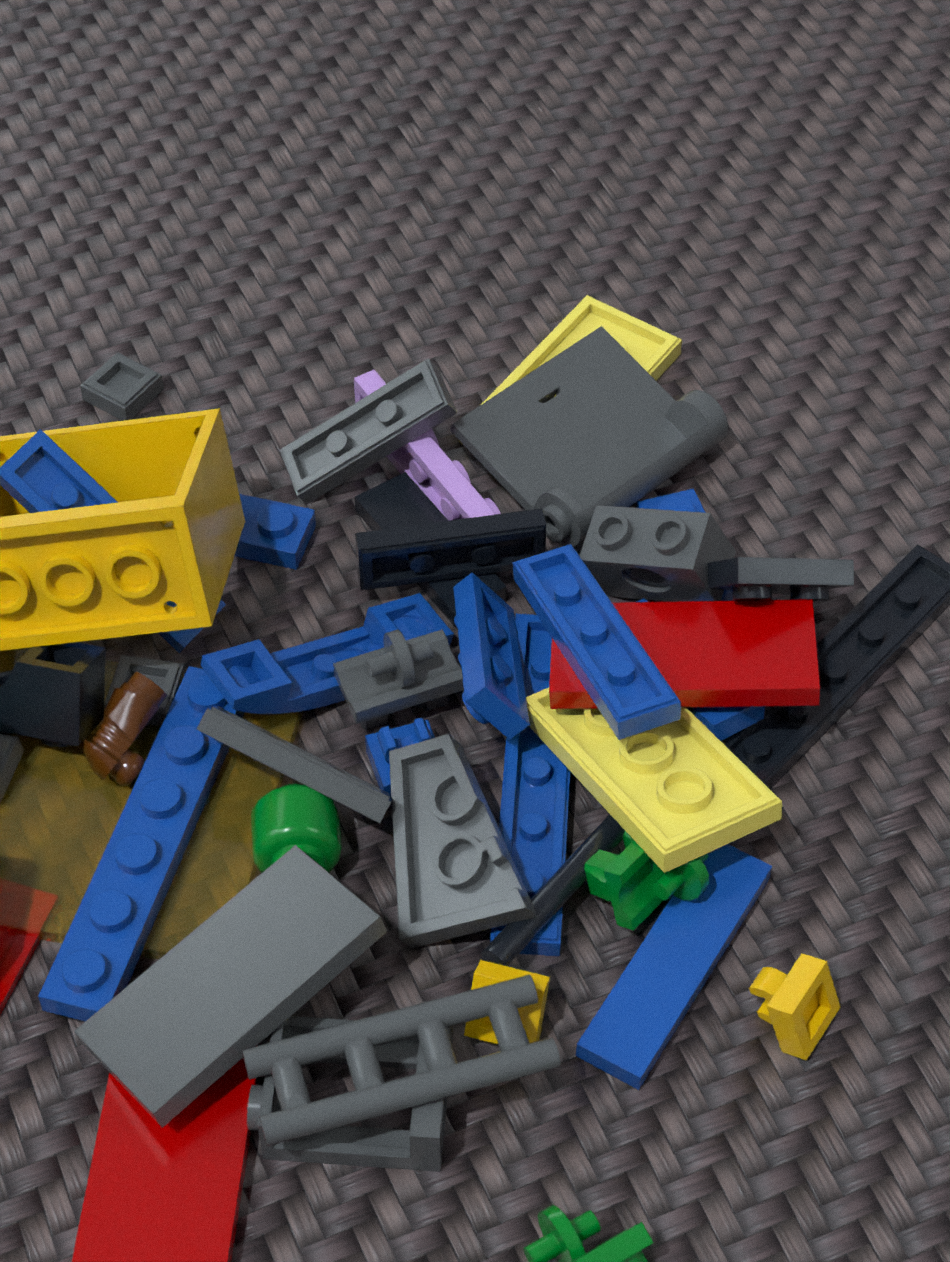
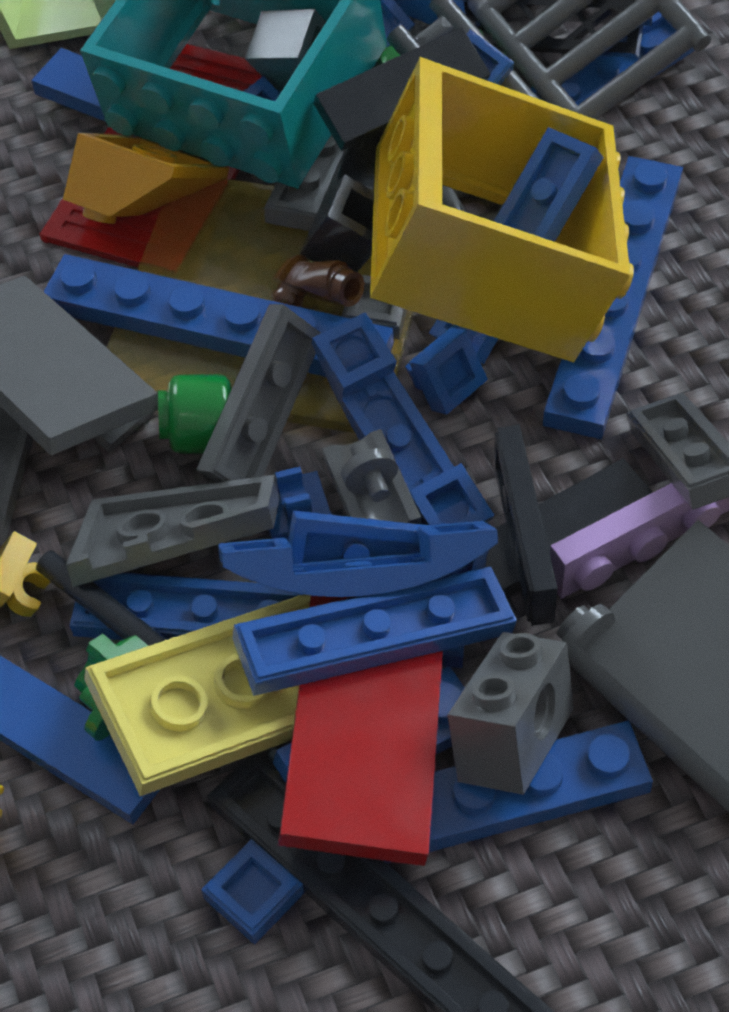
camera: 95 degrees right, 5 degrees up
black wing [708,557,854,602] -> none
none -> blue tile [201,839,304,945]
none -> blue slope [218,521,498,597]
none -> blue tile [405,327,488,415]

